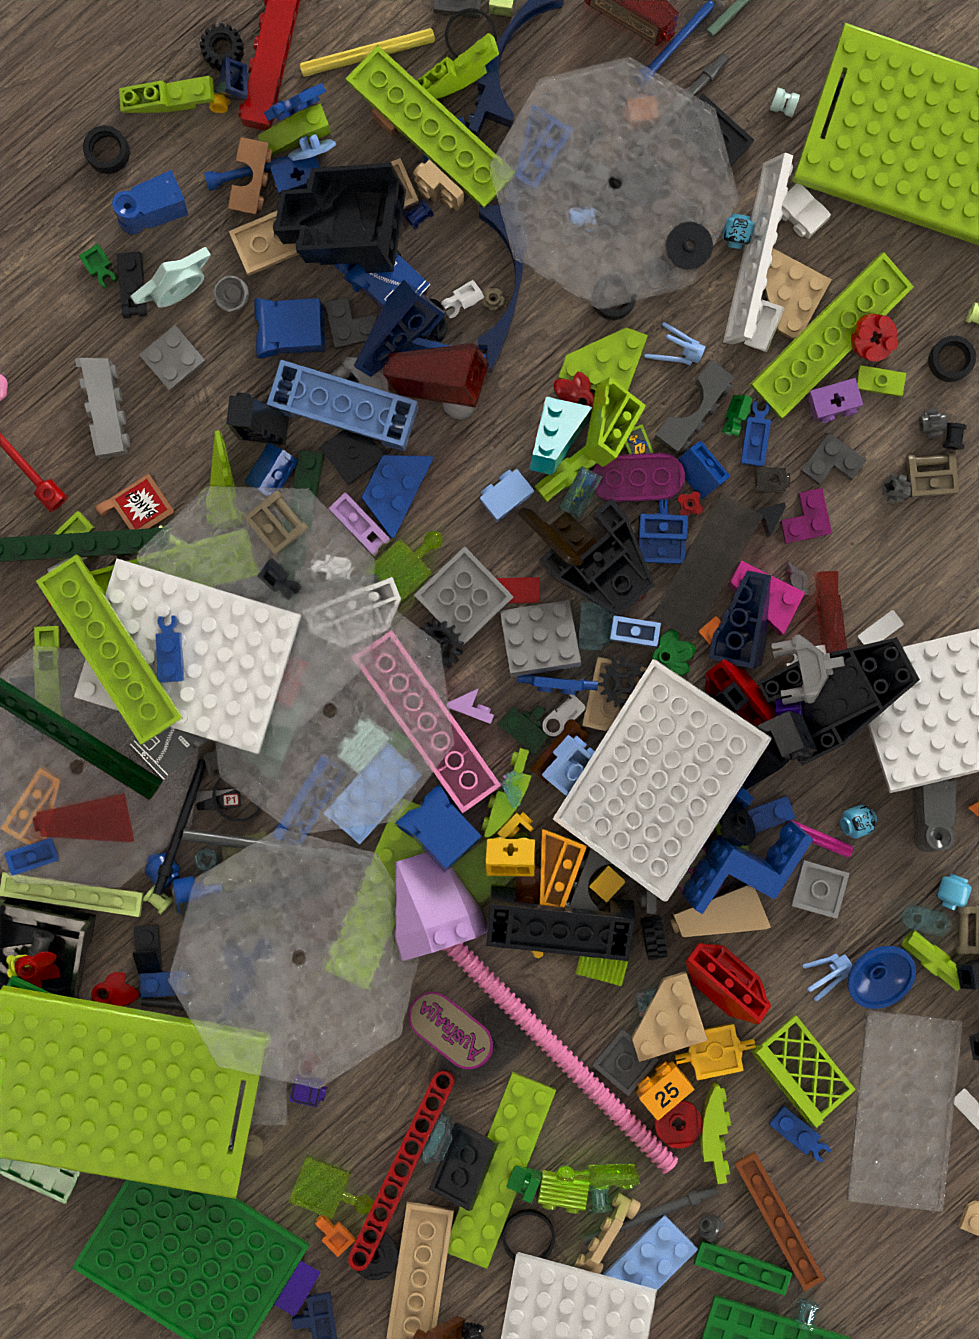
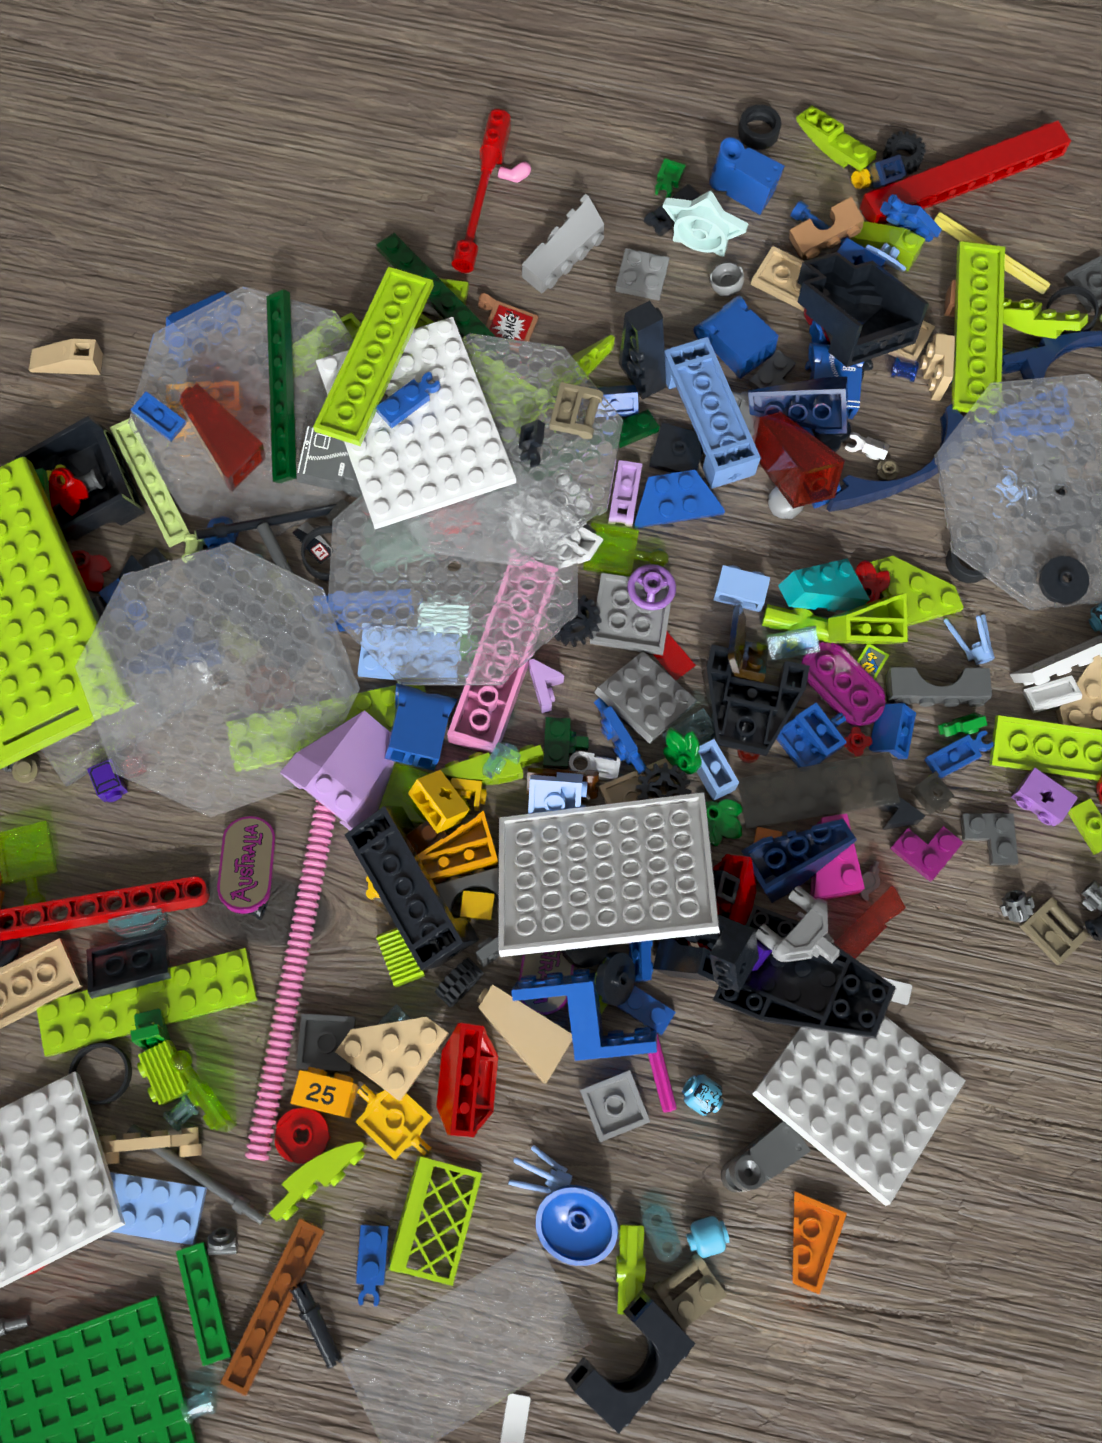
camera: 50 degrees right, 15 degrees down
none -> black pin [289,1281,343,1369]
none -> medium lavender piece [627,564,676,610]
none -> green plate [663,727,702,775]

